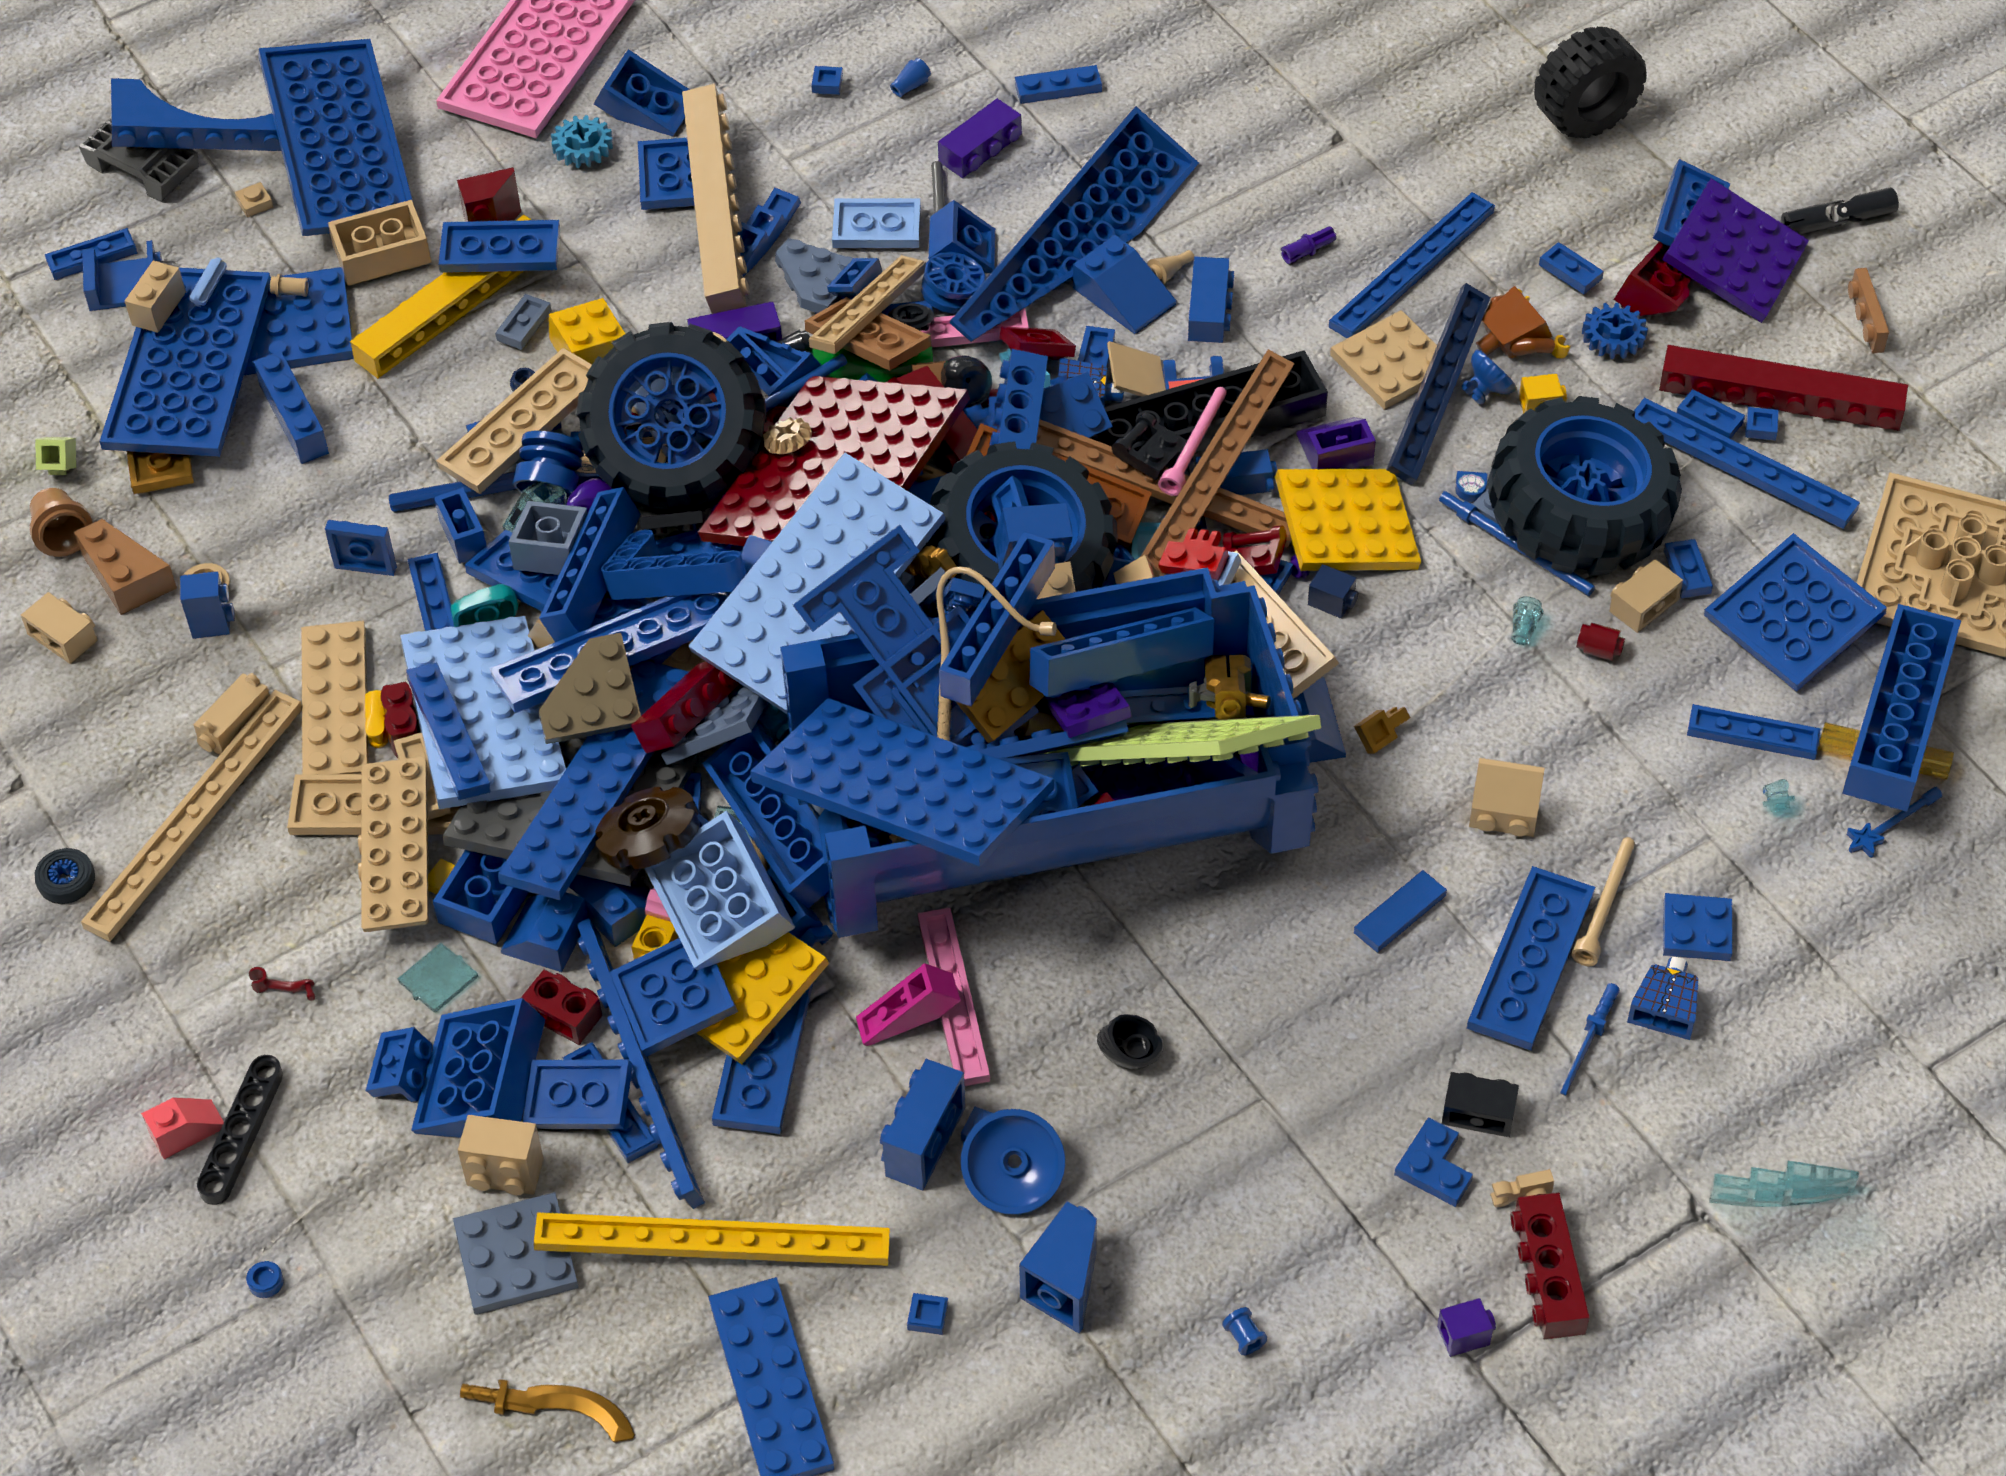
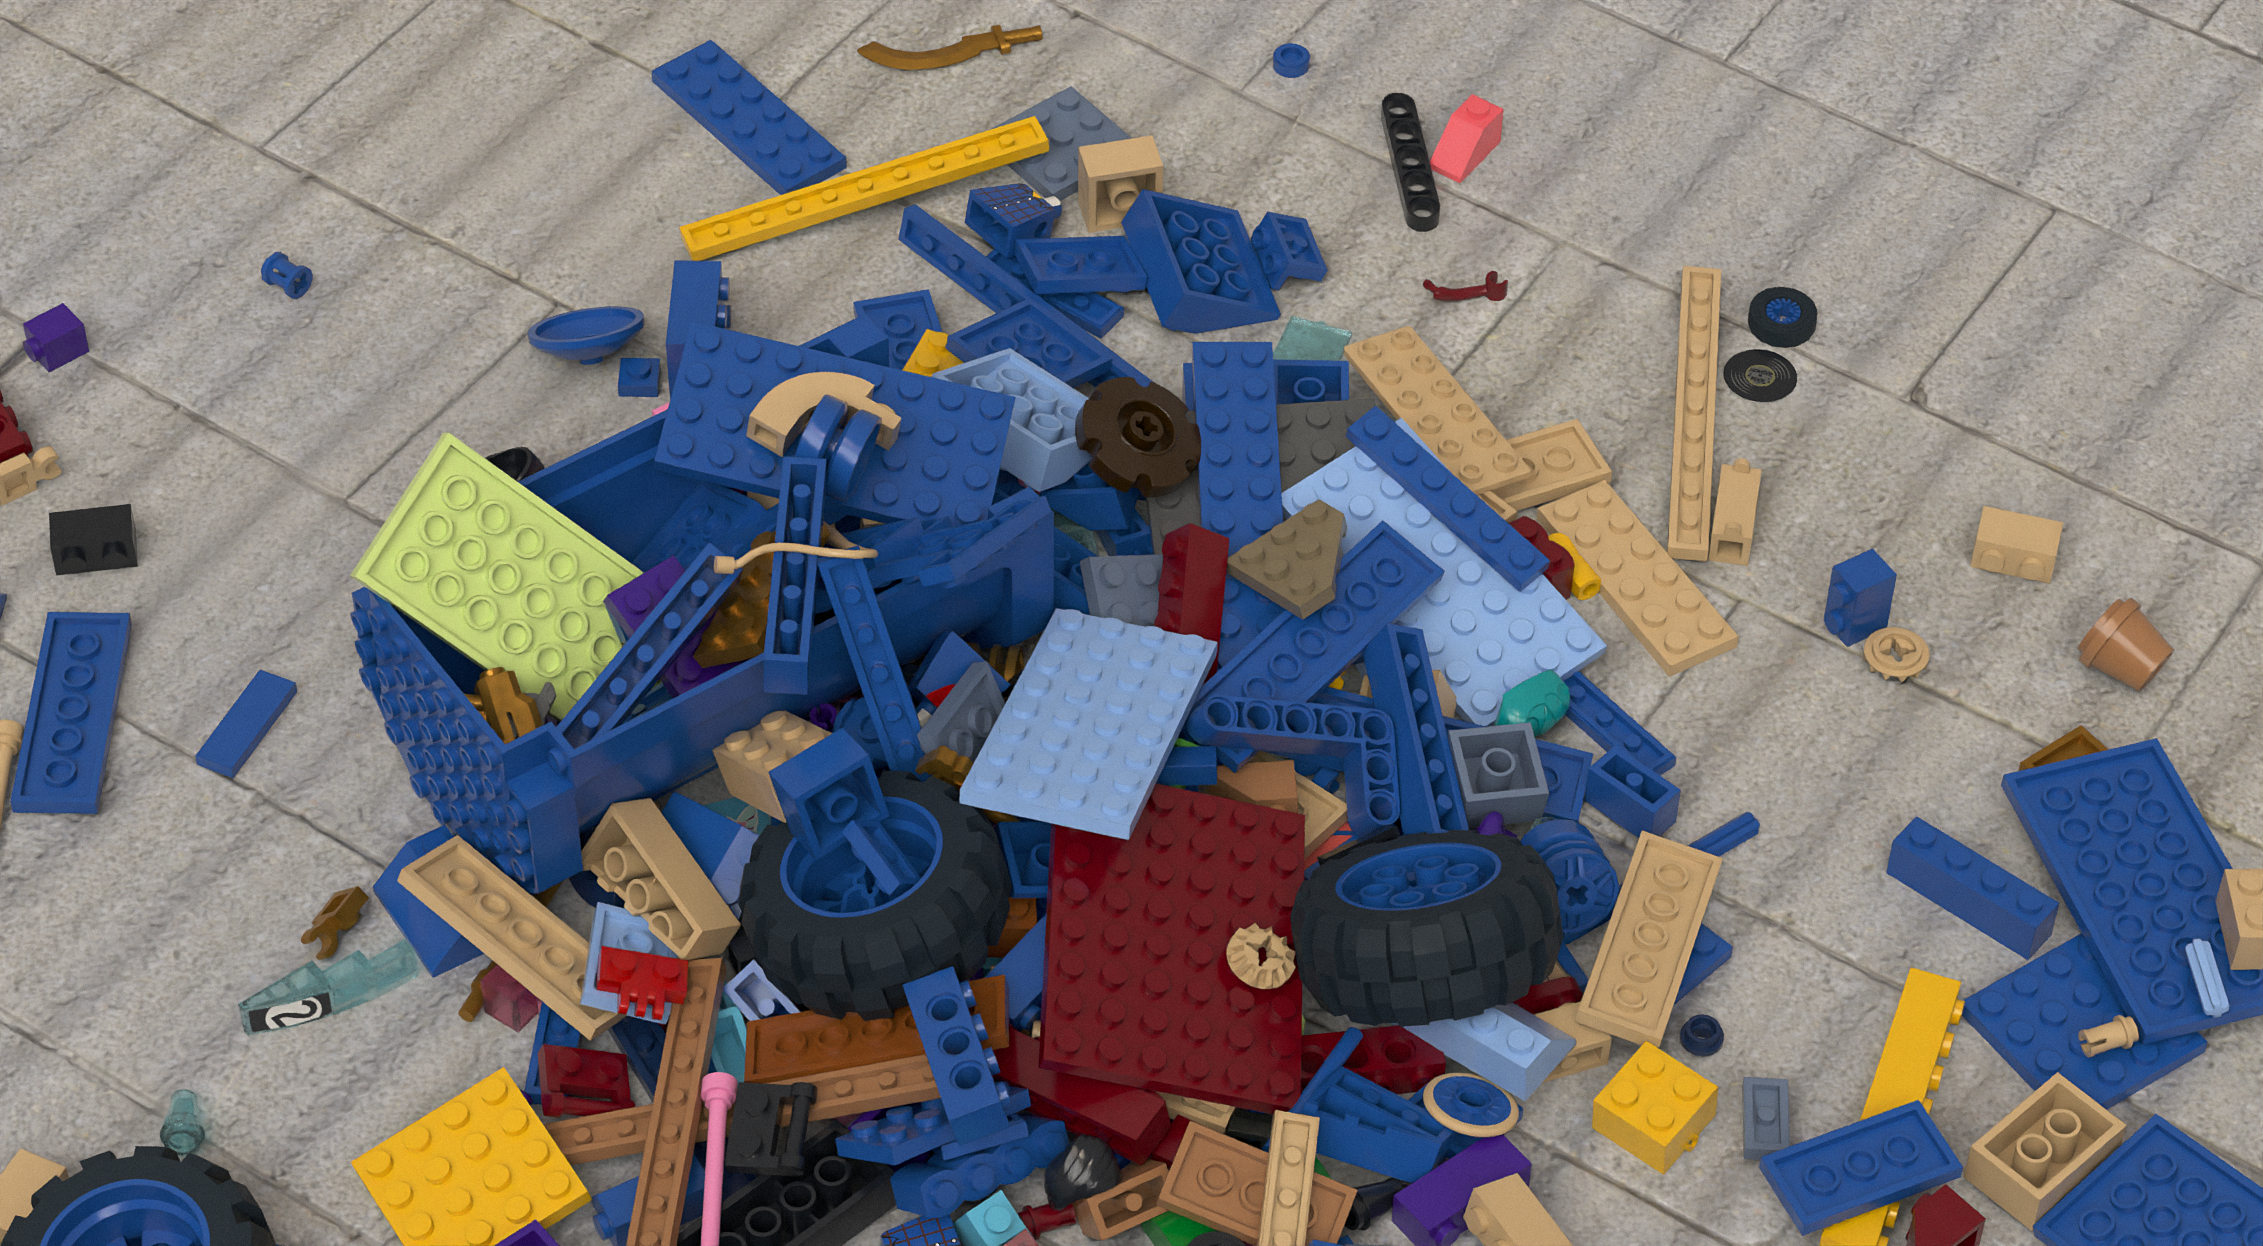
camera: 155 degrees right, 5 degrees down
yellowish green brick [35,437,76,475] -> none
medium nougat wedge [74,519,177,615] -> none
blue plate [325,520,397,576] -> none
dark red brick [521,969,602,1045] -> none
blue tile [907,1293,949,1335] -> none
blue slope [1019,1201,1097,1333] -> none
dark blue brick [1308,564,1359,618] -> none
blue plate [1394,1117,1473,1207] -> none
tan slope [1469,758,1545,837] -> none
dark red brick [1576,623,1625,661] -> none
none -> clear light blue slope [238,939,418,1036]
none -> tan arch [746,372,902,457]
none -> blue wheel [795,394,882,503]
none -> blue torso [964,183,1062,259]
none -> black sticker [1723,349,1797,402]

